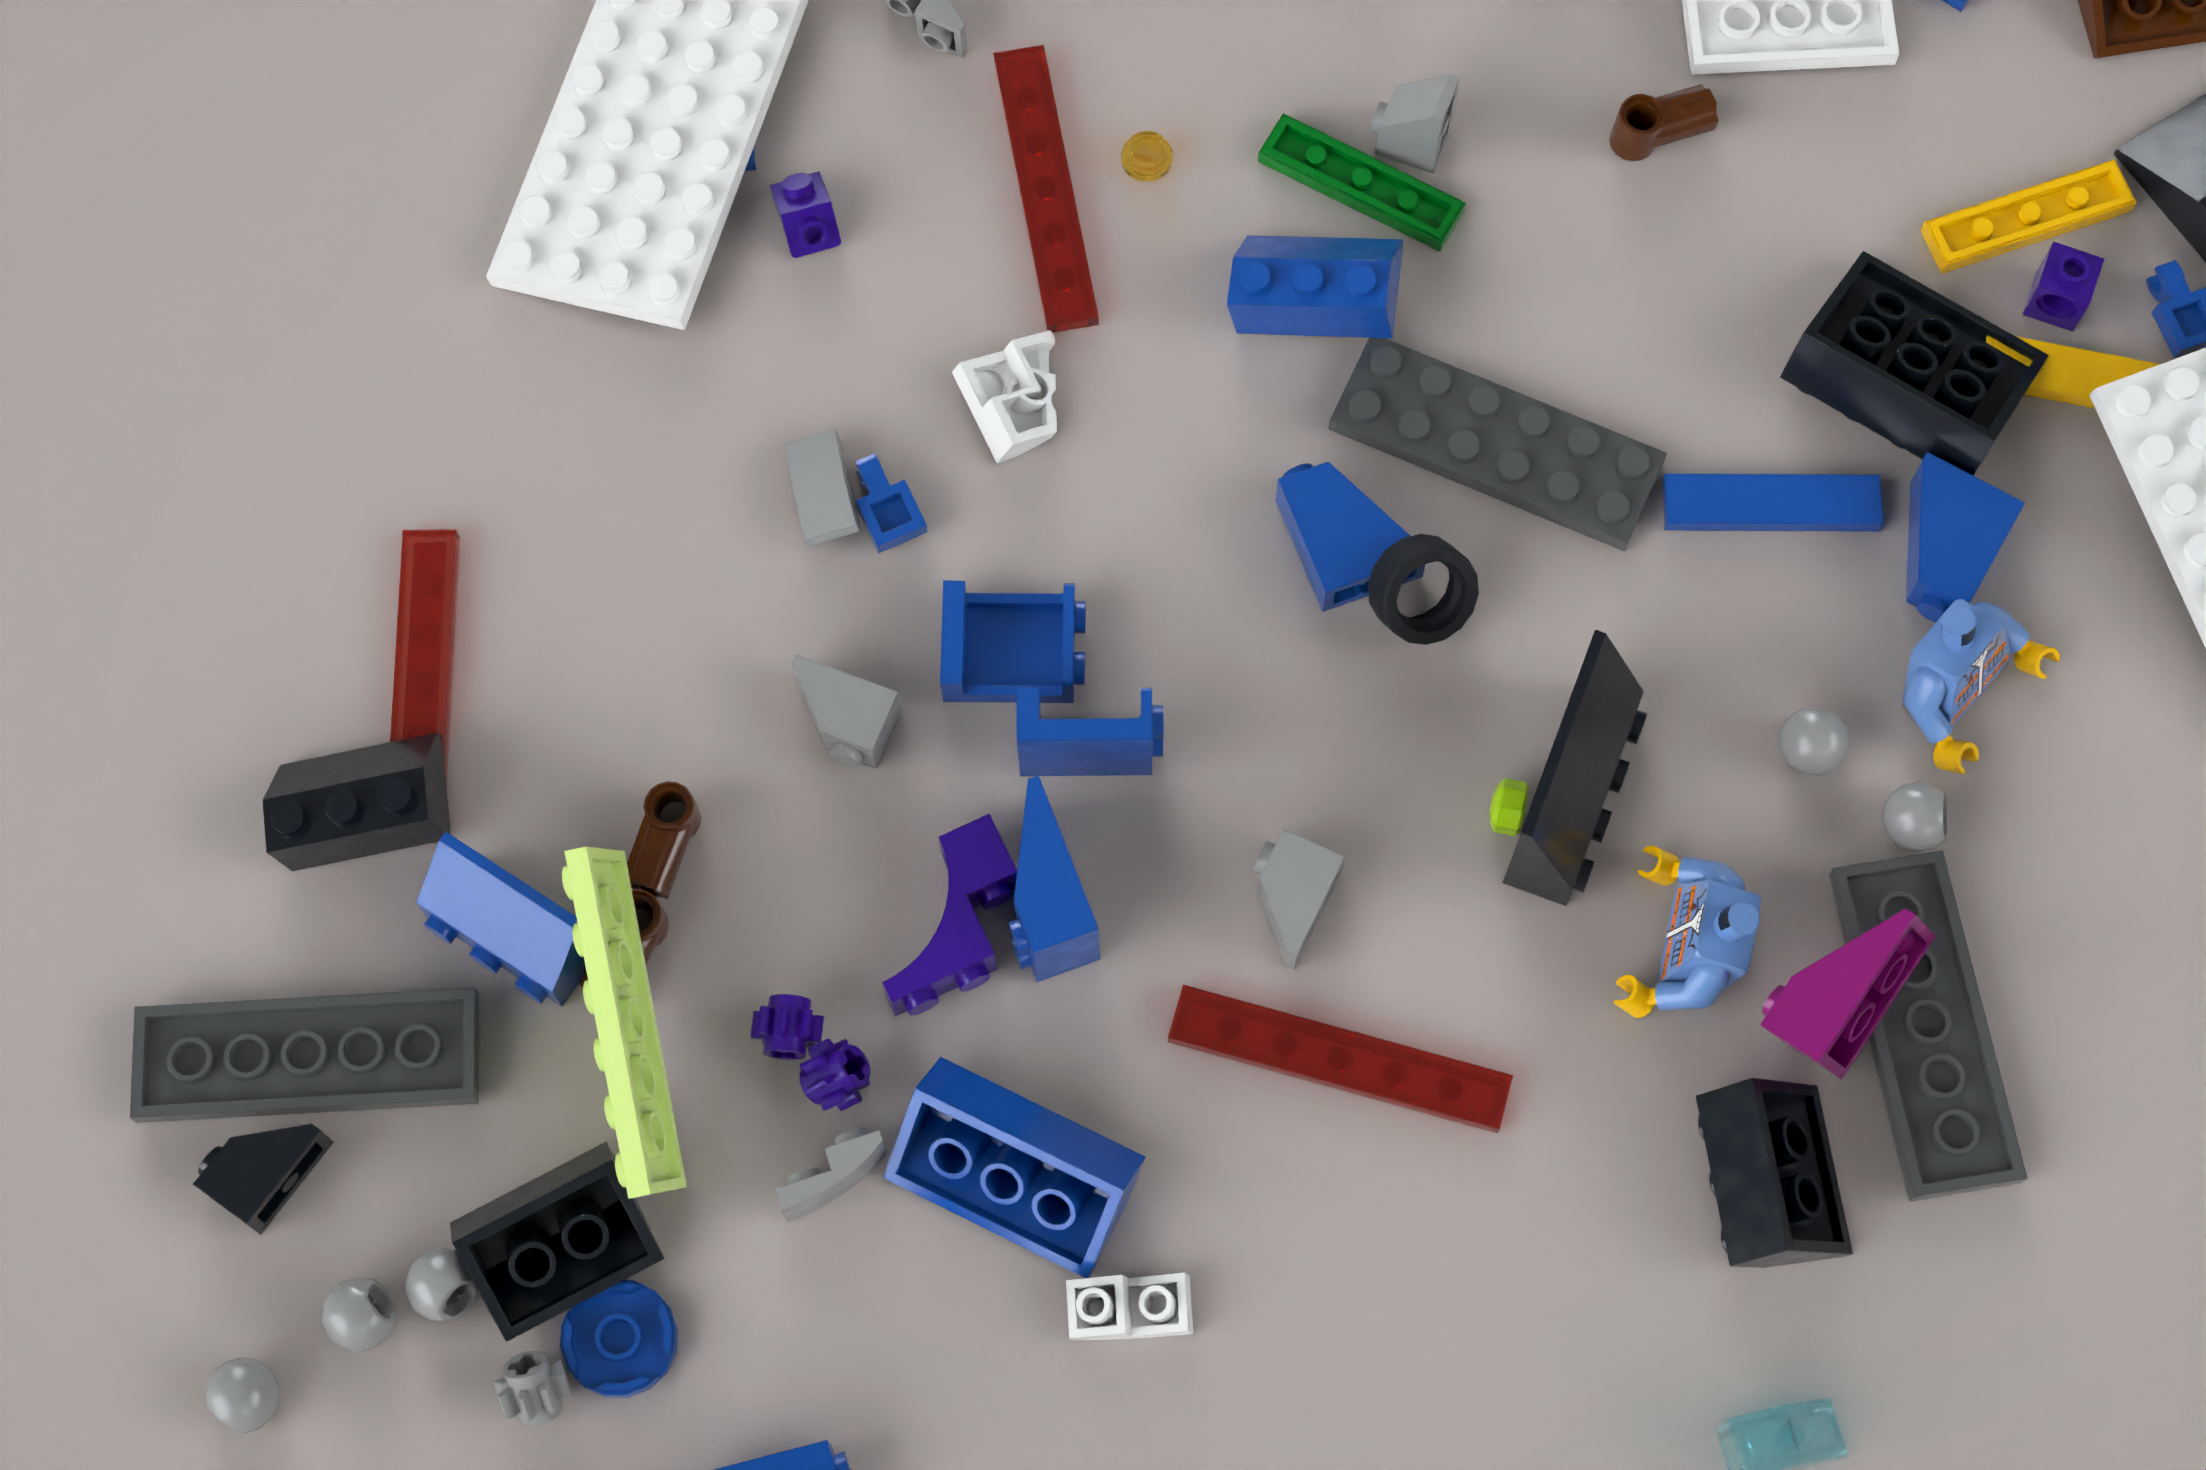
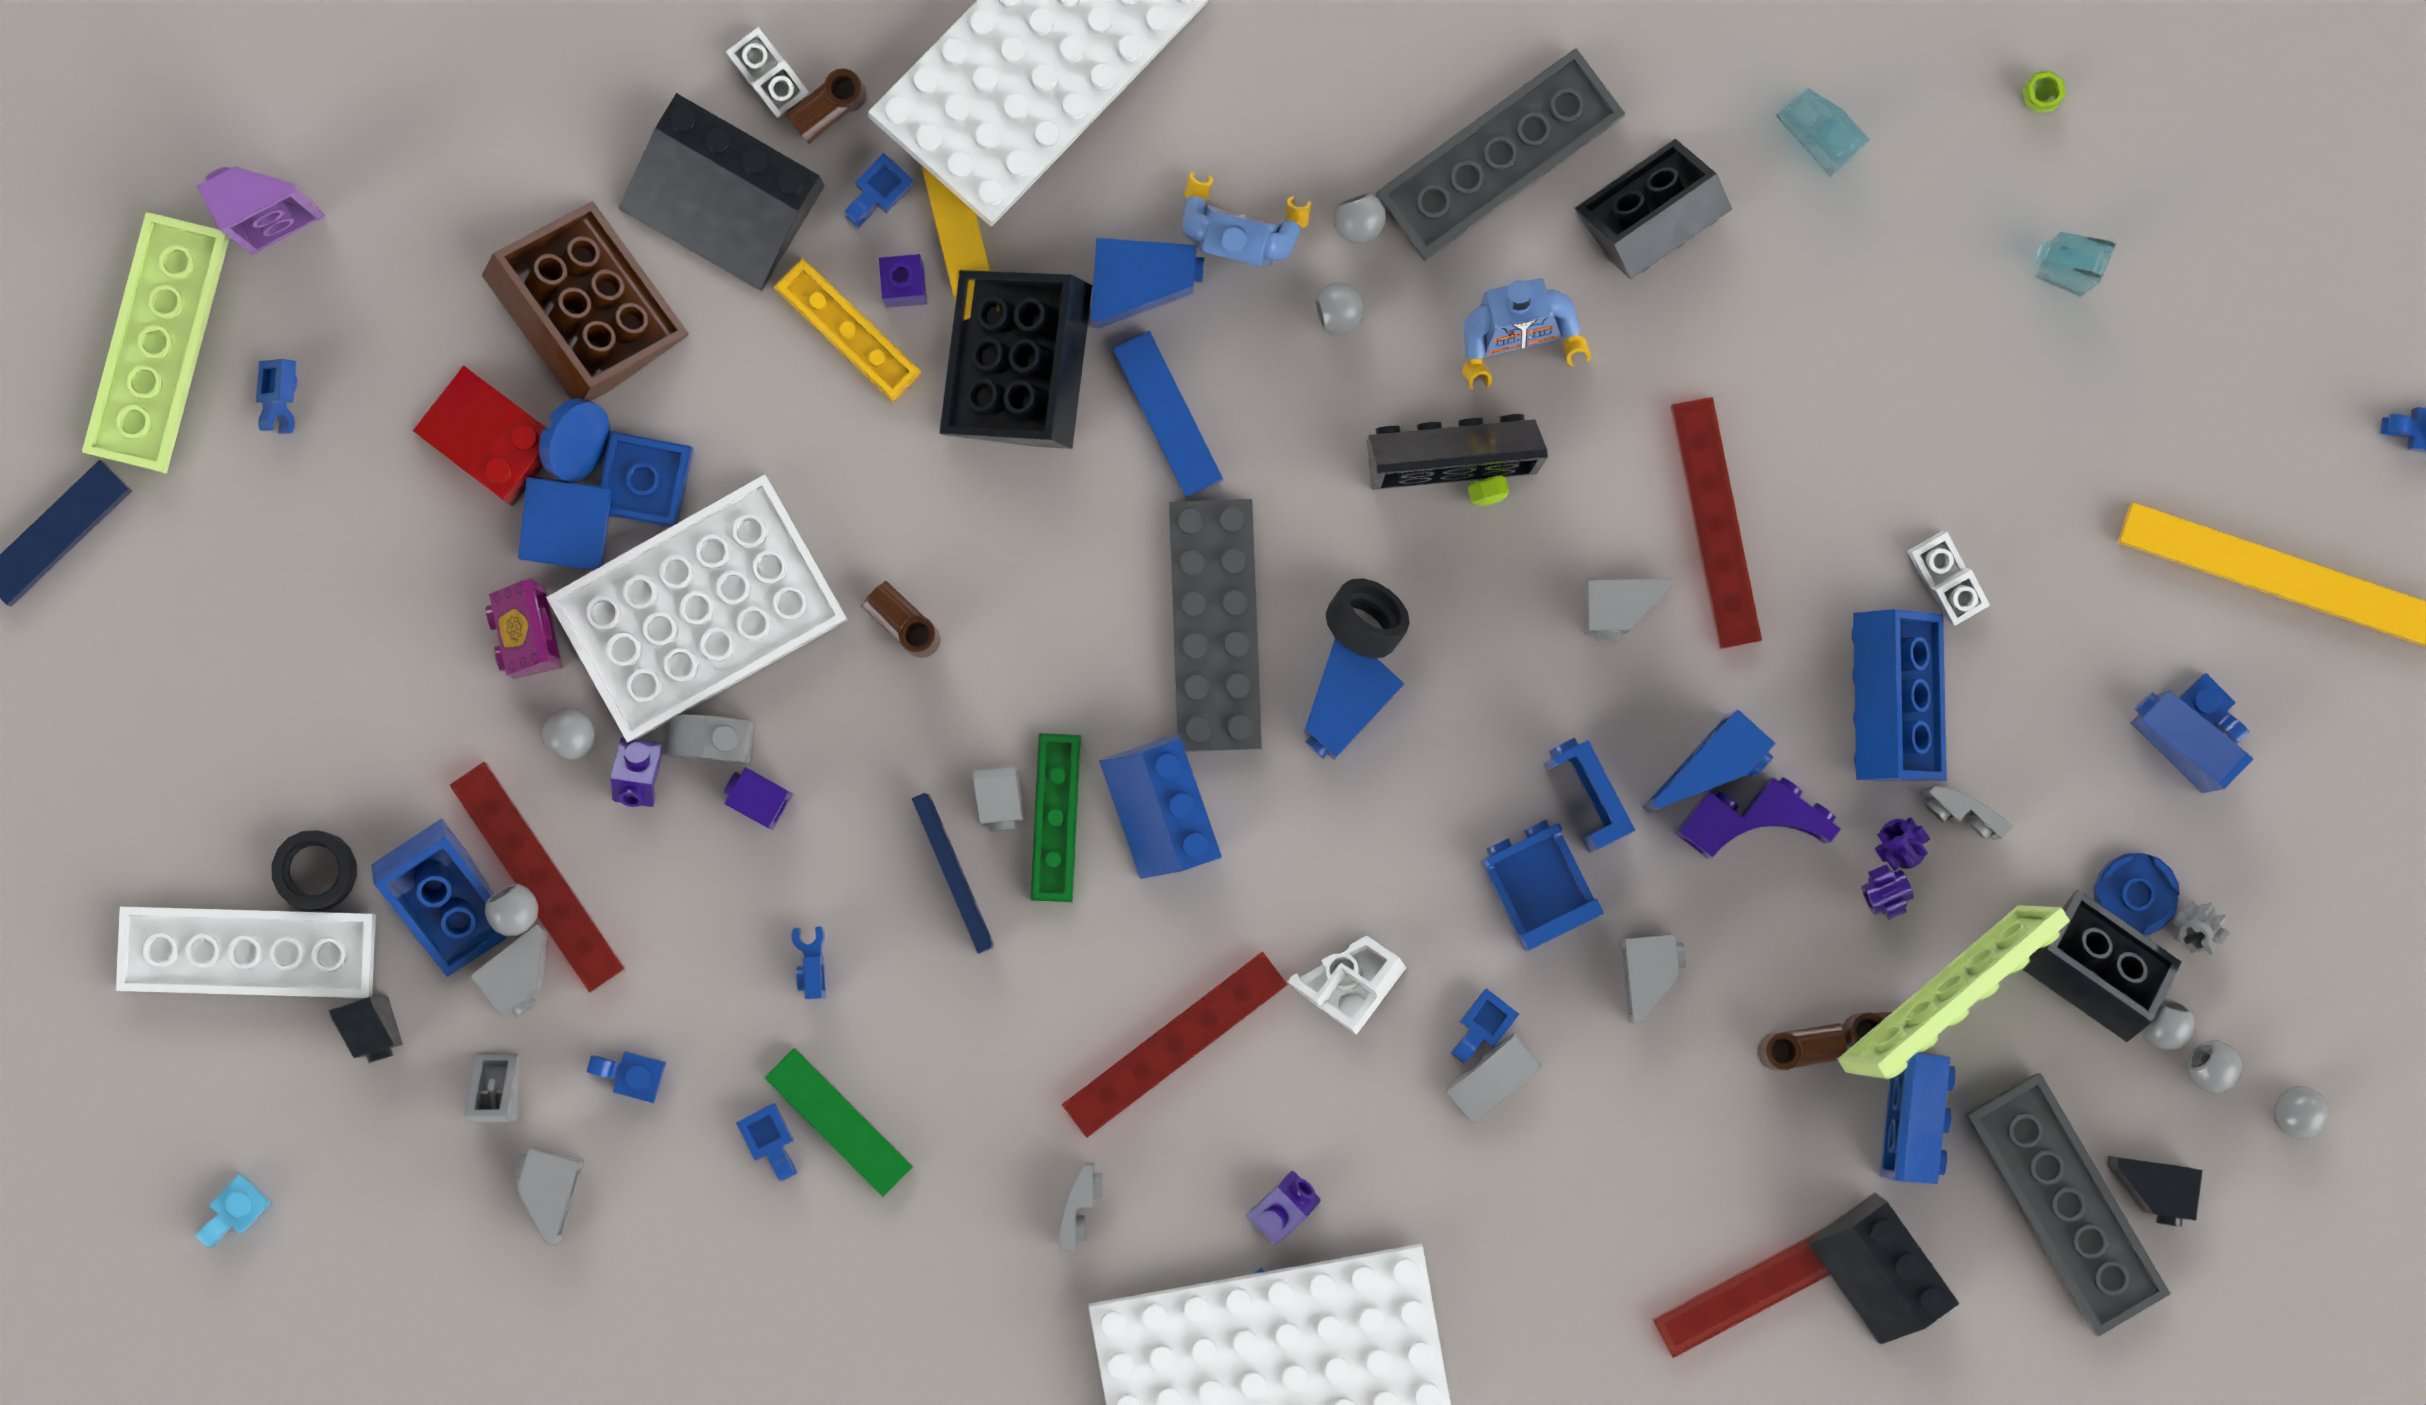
camera: 120 degrees left, 15 degrees up
clear yellow plate [1121,131,1173,182] -> none
magenta slope [1760,908,1936,1080] -> none
none -> dark blue tile [911,793,994,954]

